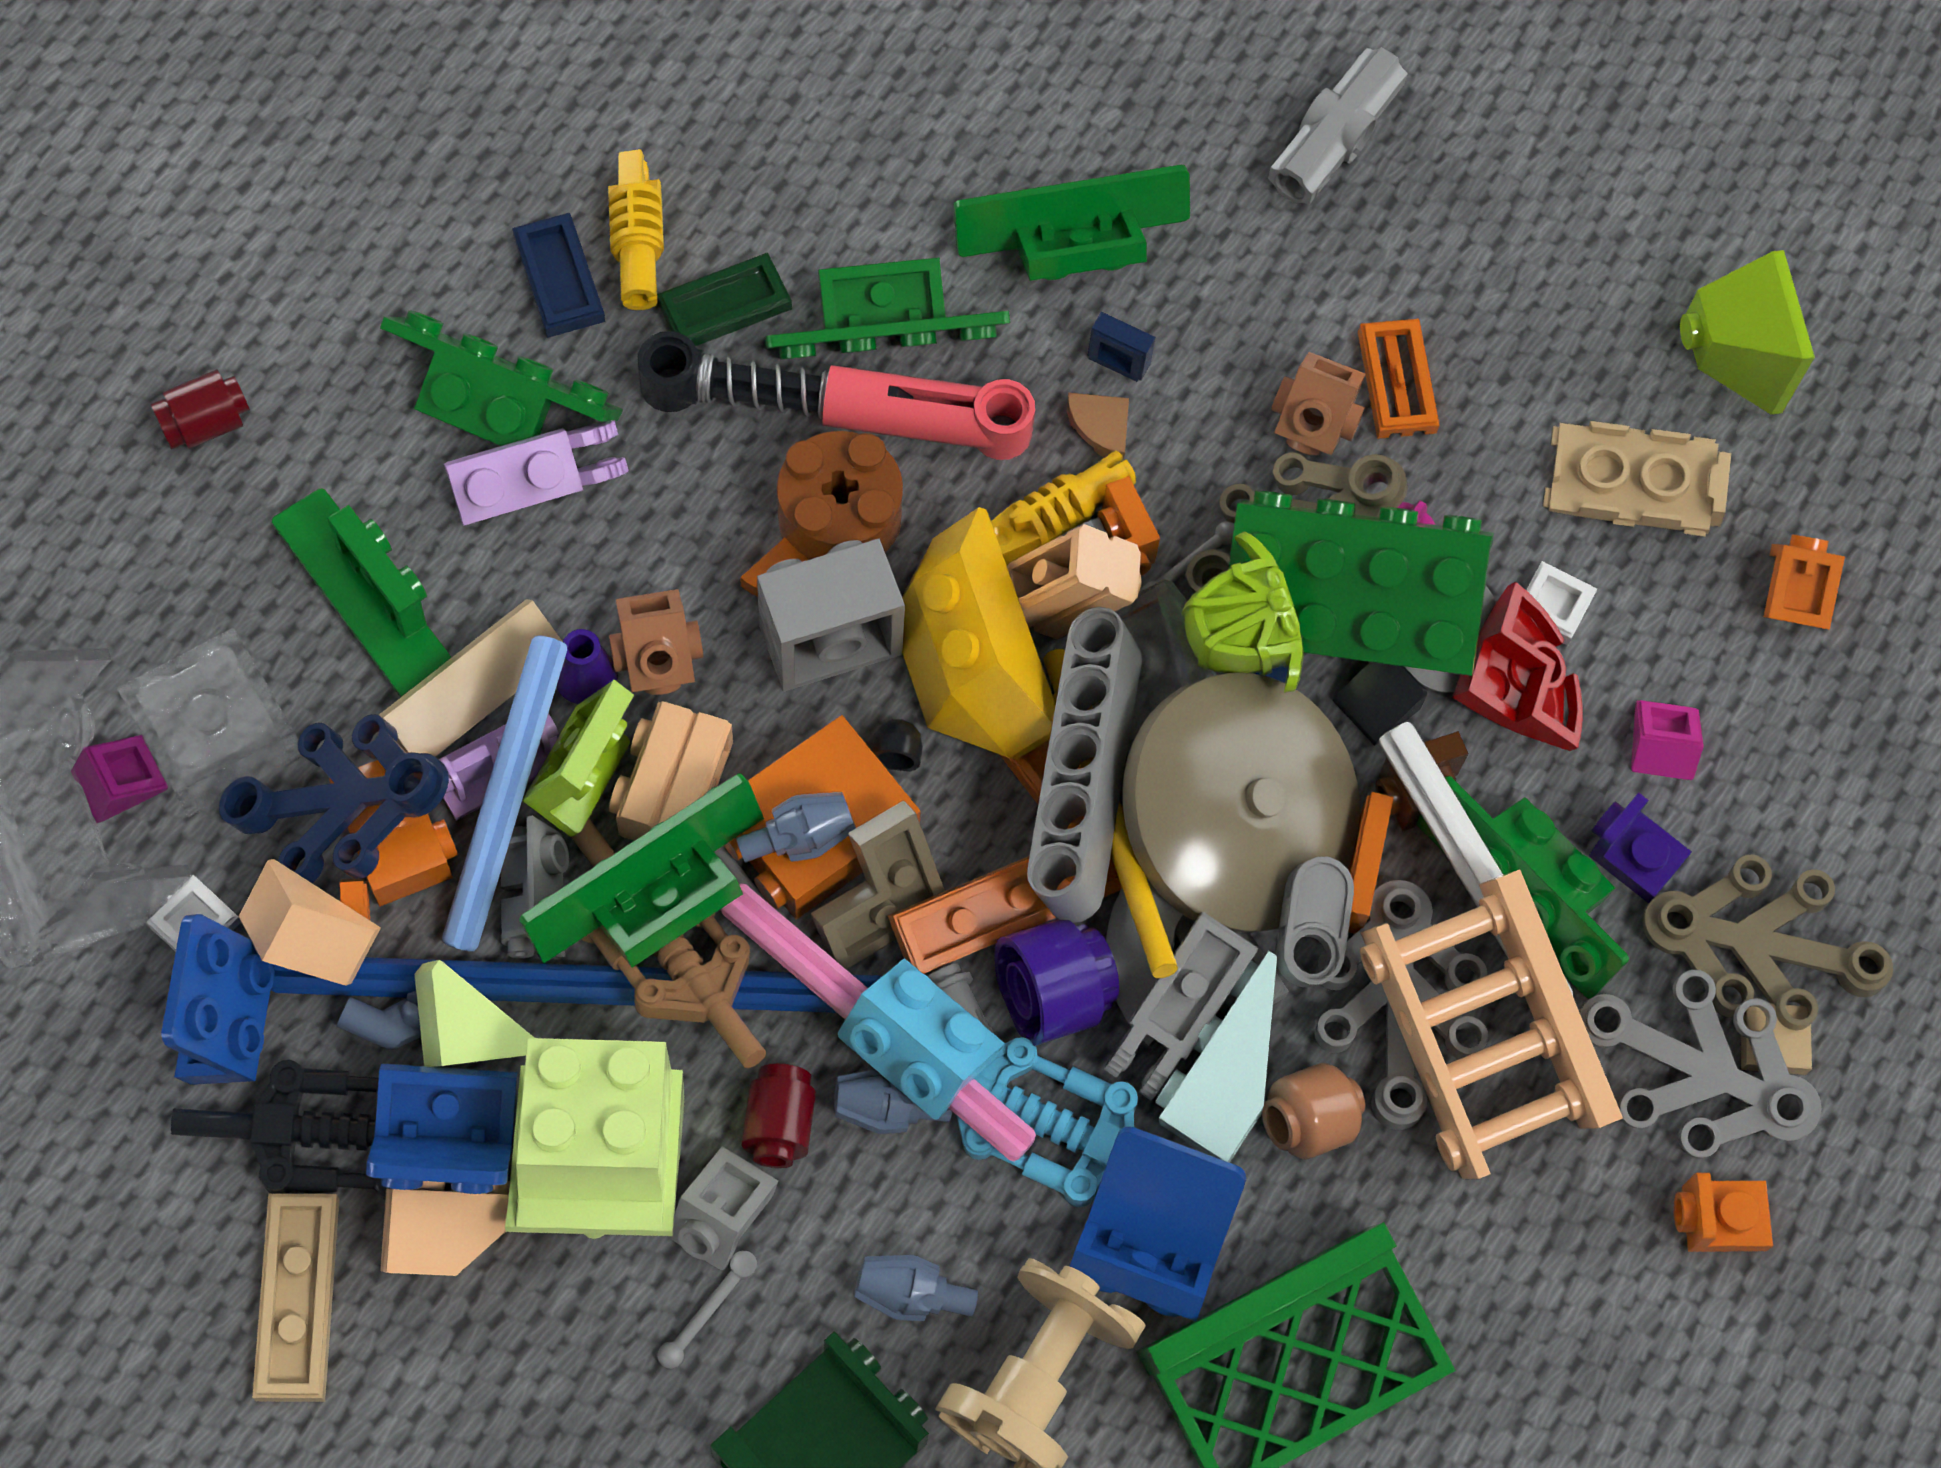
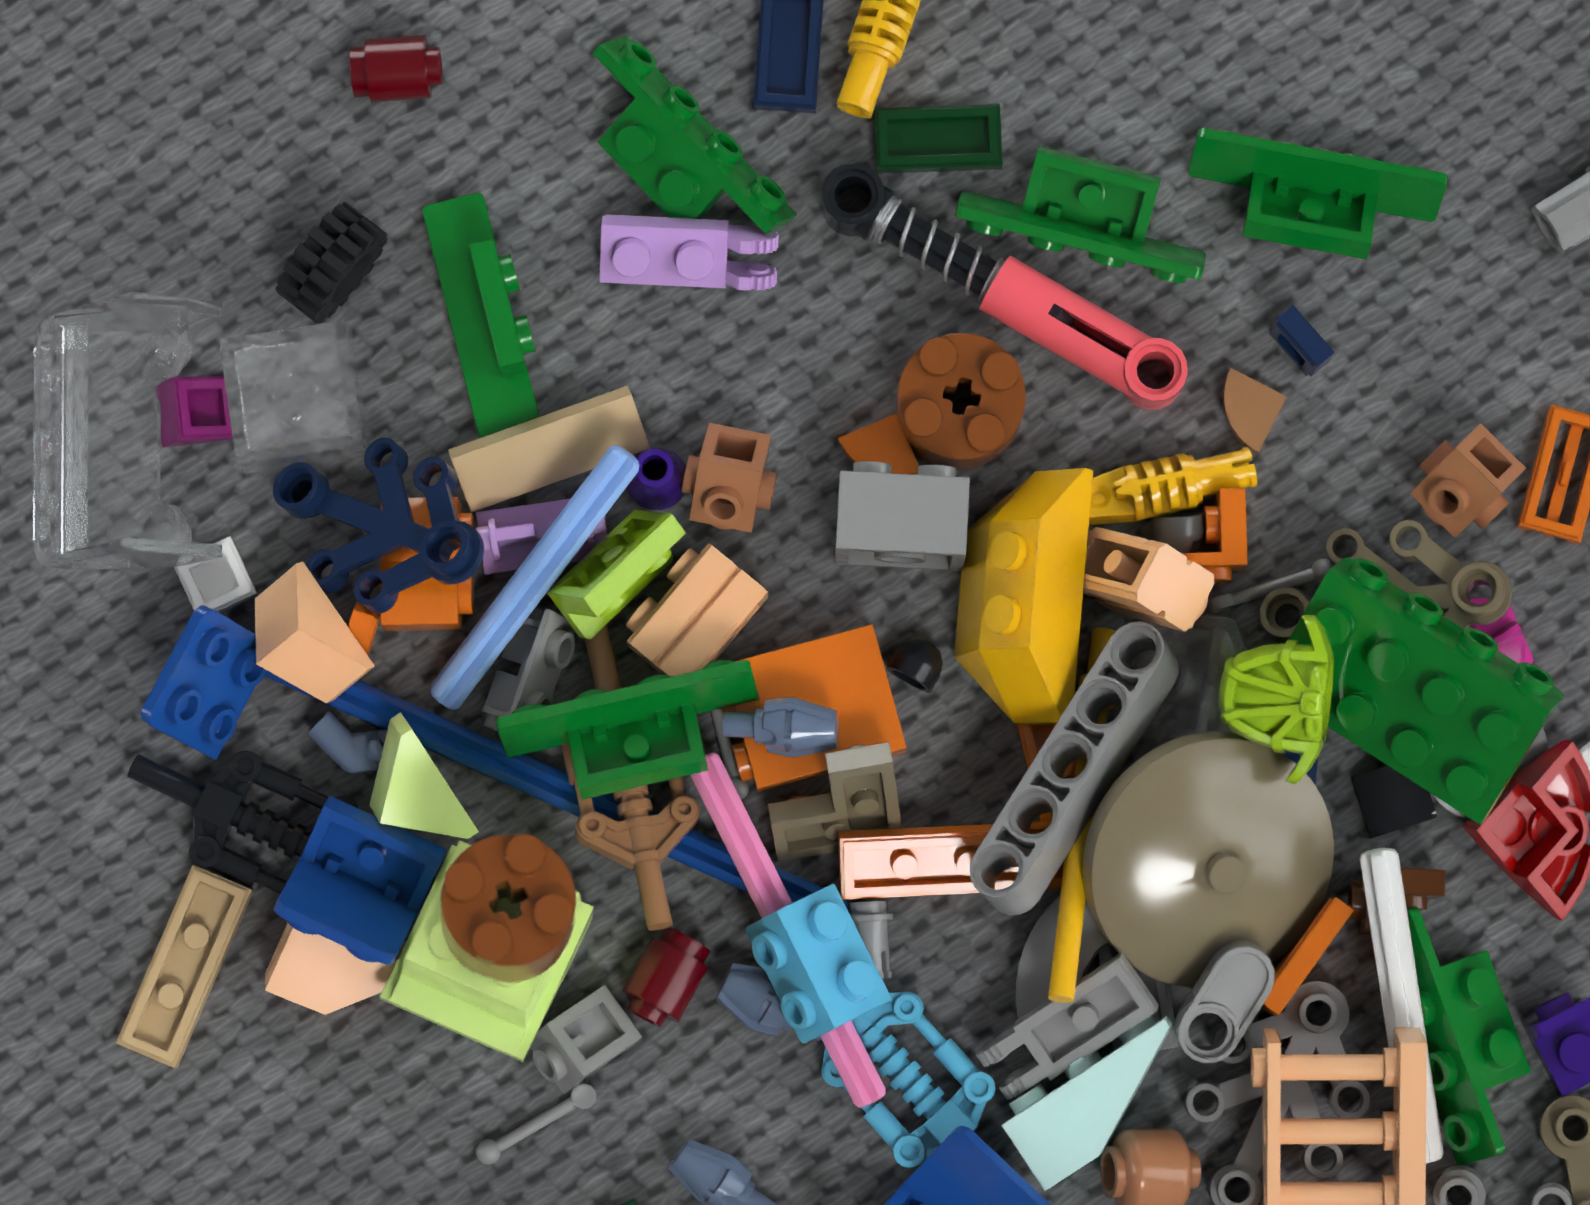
camera: 30 degrees right, 15 degrees up
dark purple piece [994,919,1119,1046] -> none
none -> black tyre [275,202,388,324]
none -> dark orange brick [441,834,576,983]

